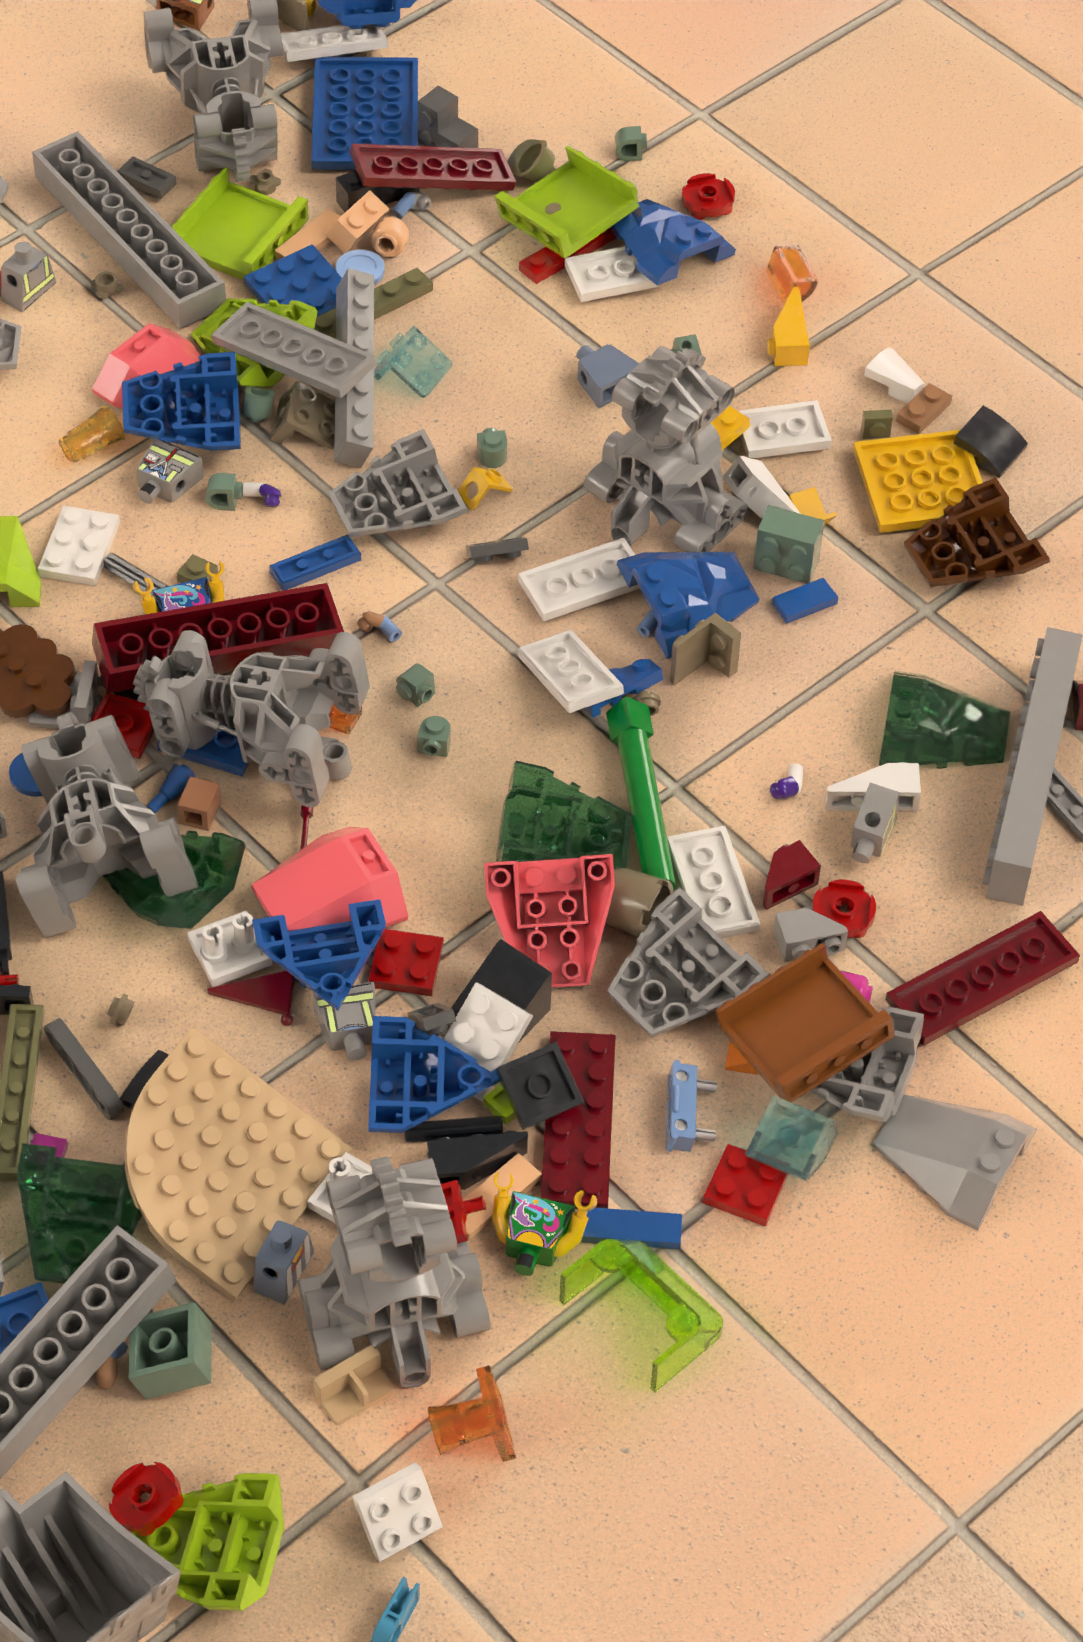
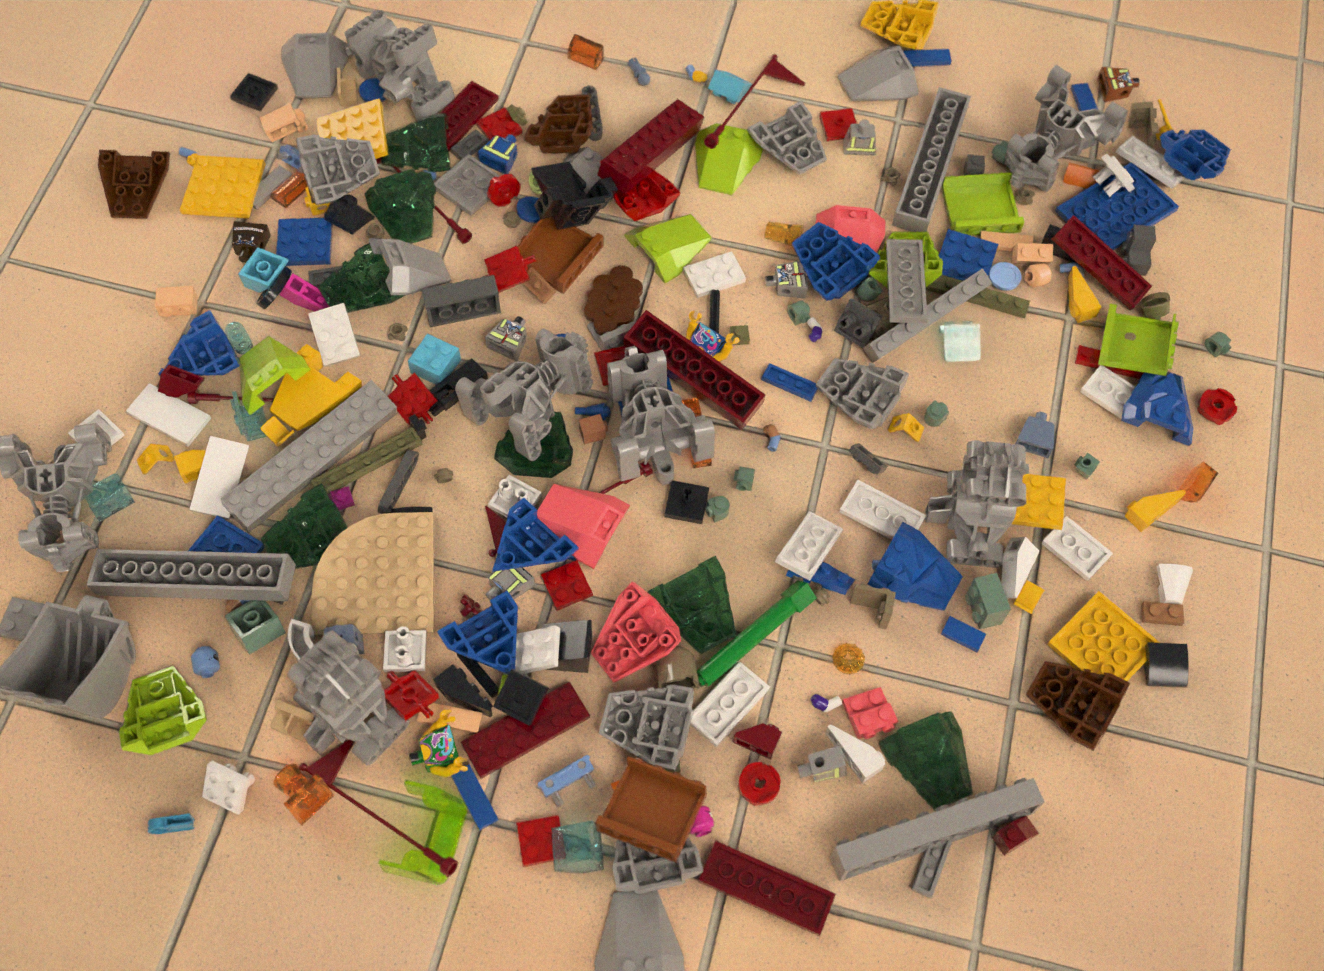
camera: 55 degrees right, 10 degrees up
red plate [109,1462,184,1536] -> none
dark grey plate [117,156,177,199] -> none
dark grey plate [407,1003,456,1034] -> none
light grey slope [773,908,848,962] -> none
olive plate [861,409,893,439] -> none
none -> medium blue head [191,646,220,678]
none -> white brick [288,619,315,662]
none -> dark red piece [299,740,458,877]
none -> dark red plant [460,594,482,617]
none -> black tile [664,480,709,524]
none -> clear yellow gear [833,642,865,674]
none -> dark grey plate [834,298,883,348]
none -> coral plate [842,687,898,739]
none -> dark grey brick [964,154,985,176]
none -> sand green plate [992,140,1009,165]
none -> orange slope [1063,162,1101,189]
none -> yellow slope [1068,266,1101,323]
none -> white plate [1093,153,1135,197]

